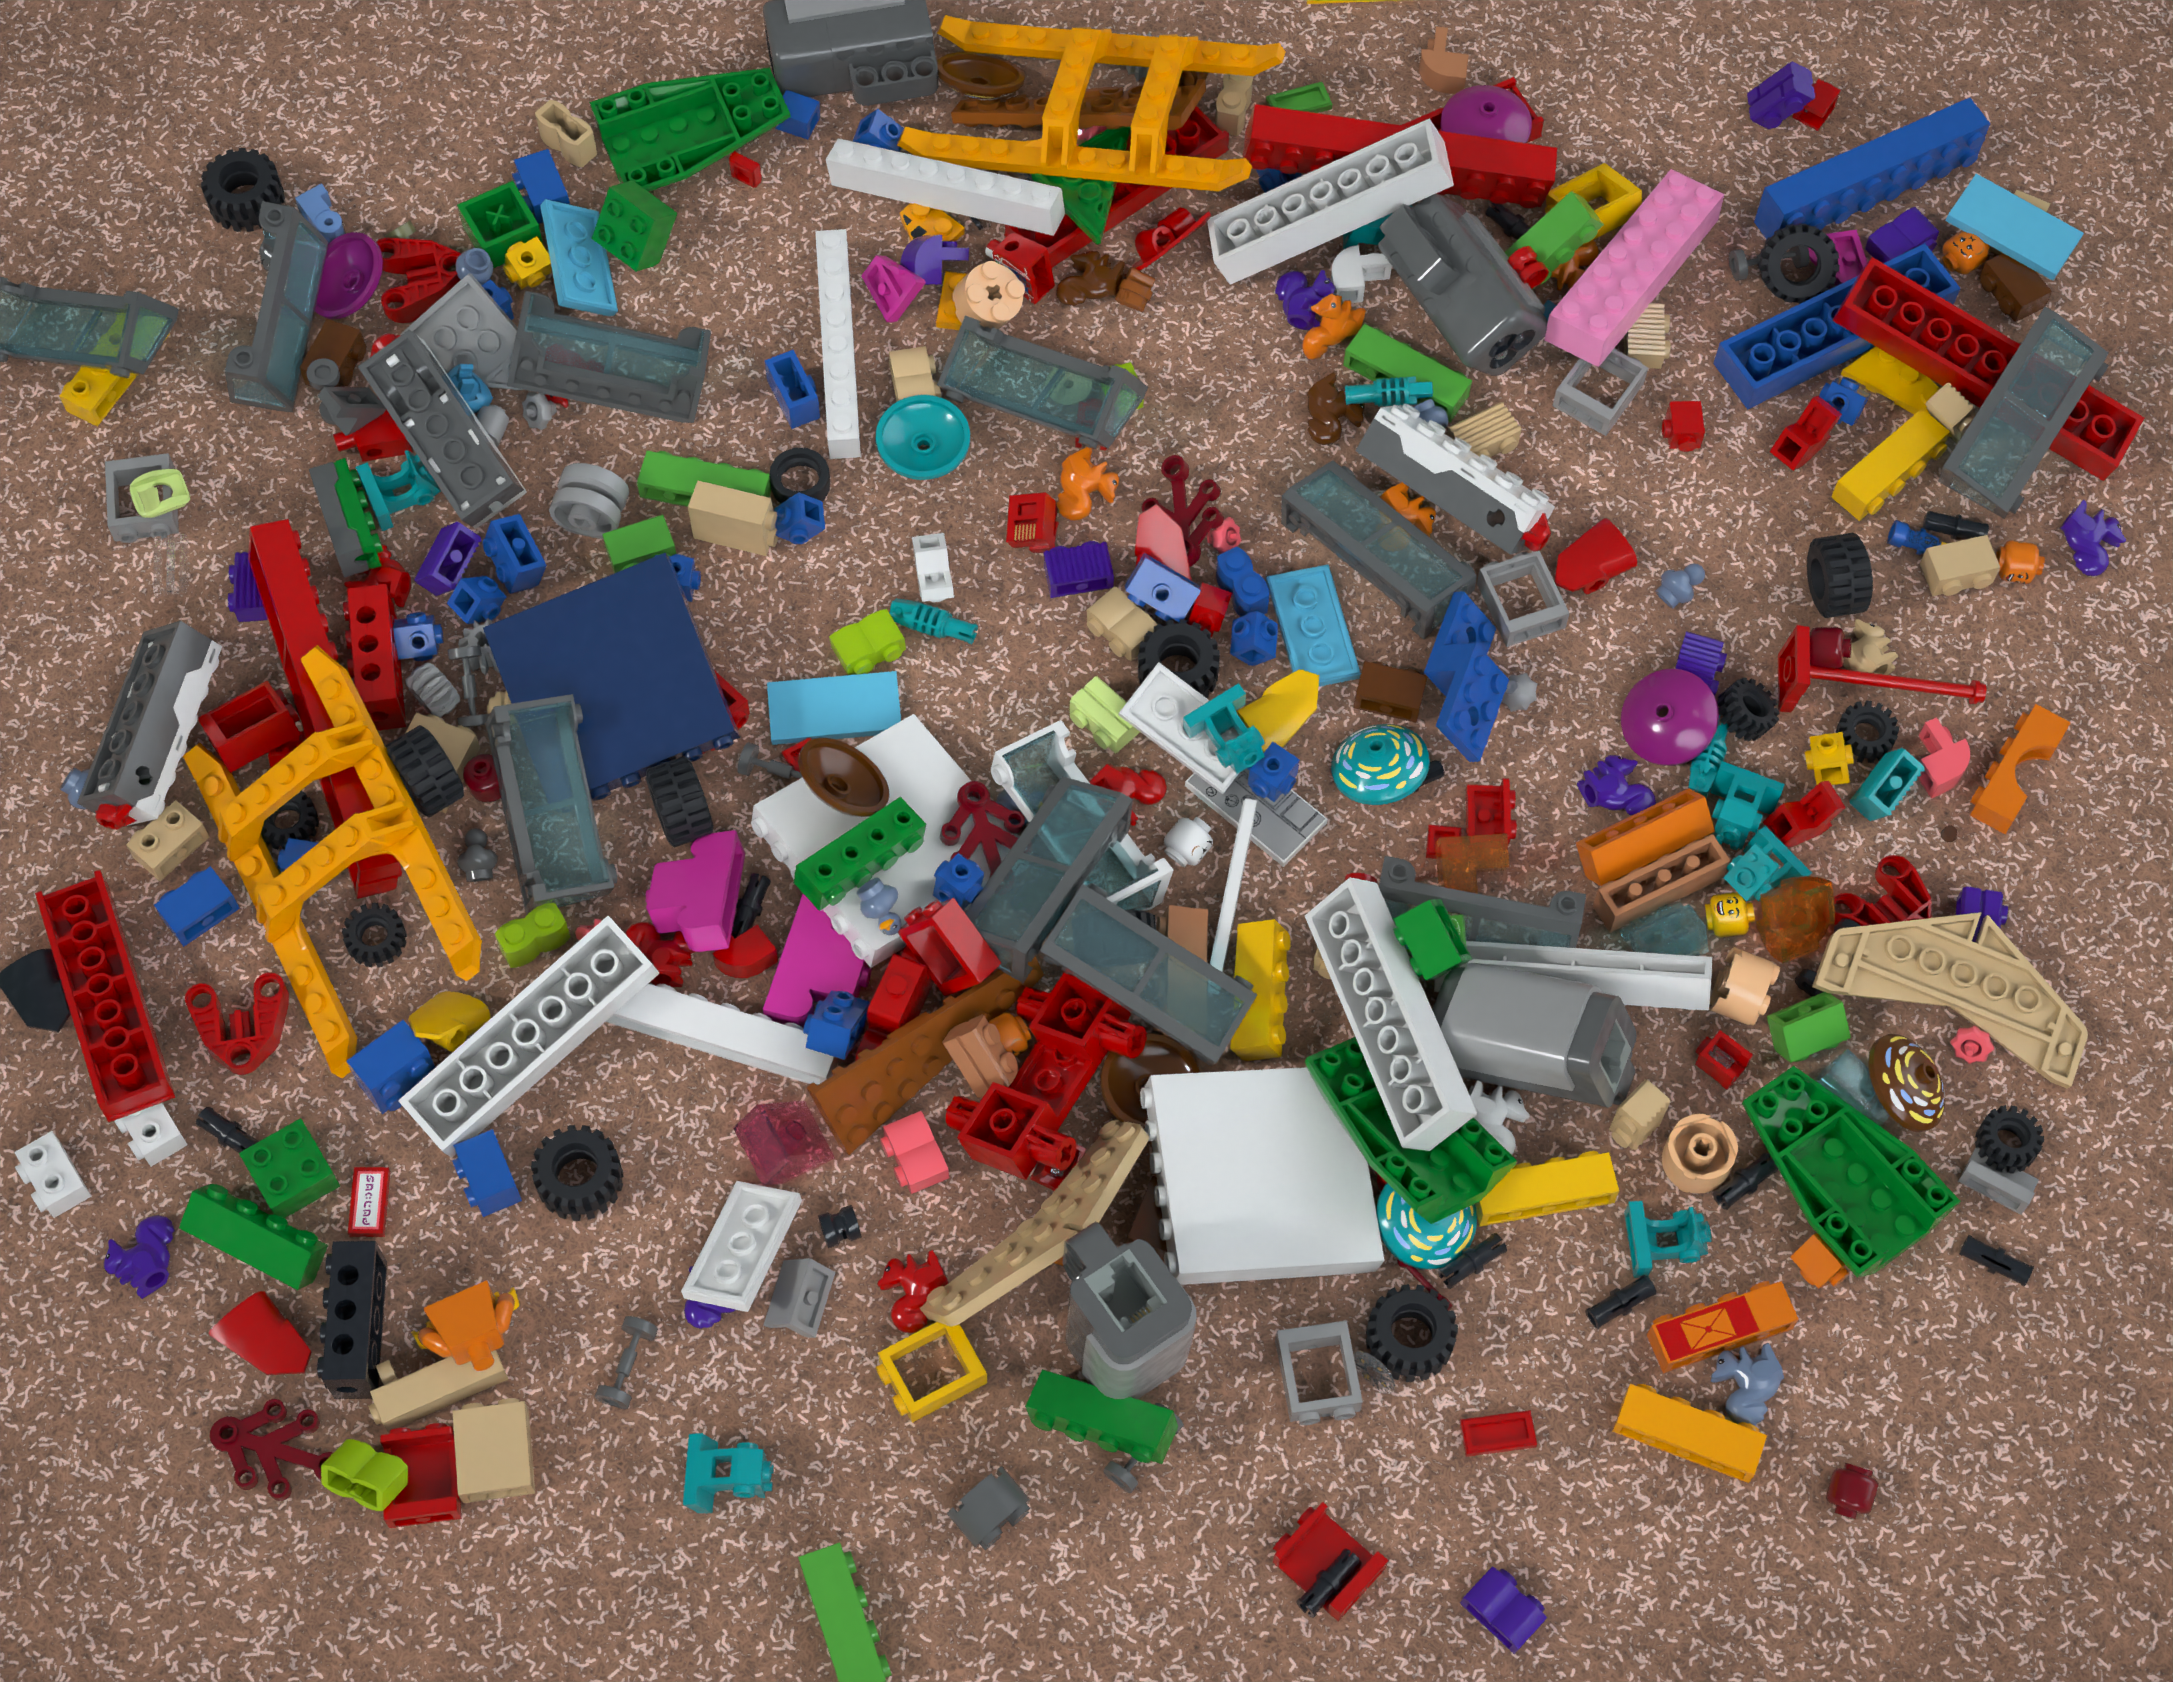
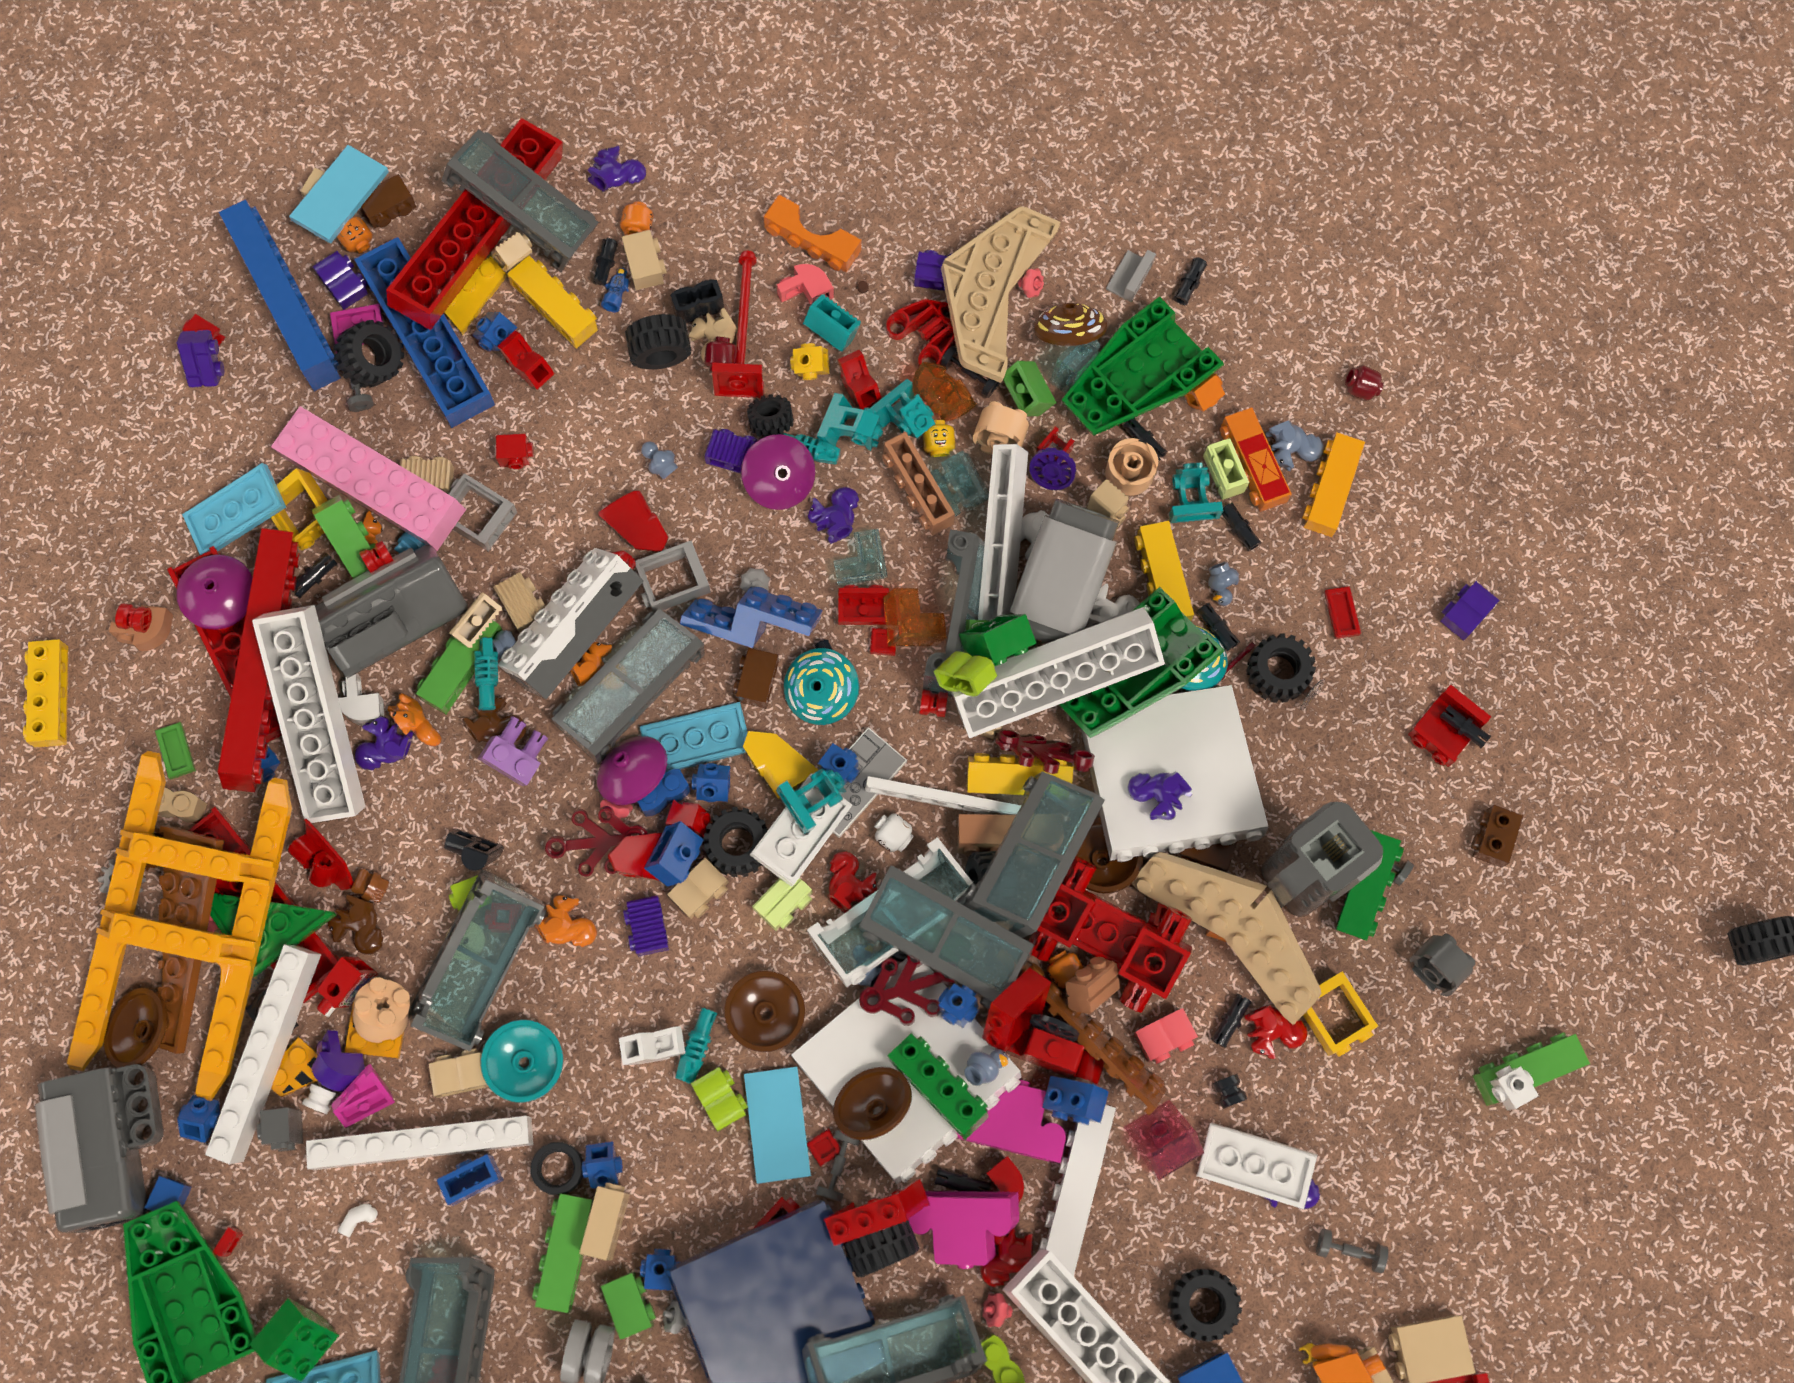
camera: 95 degrees left, 10 degrees up
teal tile [683,1433,774,1514] -> none
light grey panel [763,1258,835,1338] -> none
red piece [1006,492,1059,553] -> none
light grey window [1275,1320,1363,1425] -> none
orange brick [1576,788,1715,886] -> none
black tyre [1836,700,1899,763] -> none
black tyre [1975,1105,2044,1173] -> none
none -> red wheel [115,603,152,633]
none -> medium azure tile [182,463,286,555]
none -> dark grey brick [257,1107,303,1152]
none -> white wheel [302,1083,336,1114]
none -> white arm [338,1204,378,1237]
none -> black brick [444,829,504,871]
none -> tan brick [449,593,502,648]
none -> medium lavender brick [478,716,548,786]
none -> magenta dish [597,736,667,805]
none -> black brick [670,279,724,323]
none -> reddish brown dish [724,971,805,1052]
none -> red window [824,1179,930,1246]
none -> clear light blue brick [833,529,888,587]
none -> lime brick [934,651,997,696]
none -> dark red plant [995,730,1095,774]
none -> dark purple wheel [1029,448,1077,490]
none -> black wheel [1029,1014,1079,1042]
none -> dark purple animal [1127,771,1193,820]
none -> yellowish green brick [1203,439,1249,500]
none -> sand blue animal [1208,562,1239,606]
none -> black pin [1211,994,1252,1049]
none -> reddish brown brick [1471,805,1524,868]
none -> white brick [1490,1065,1539,1111]

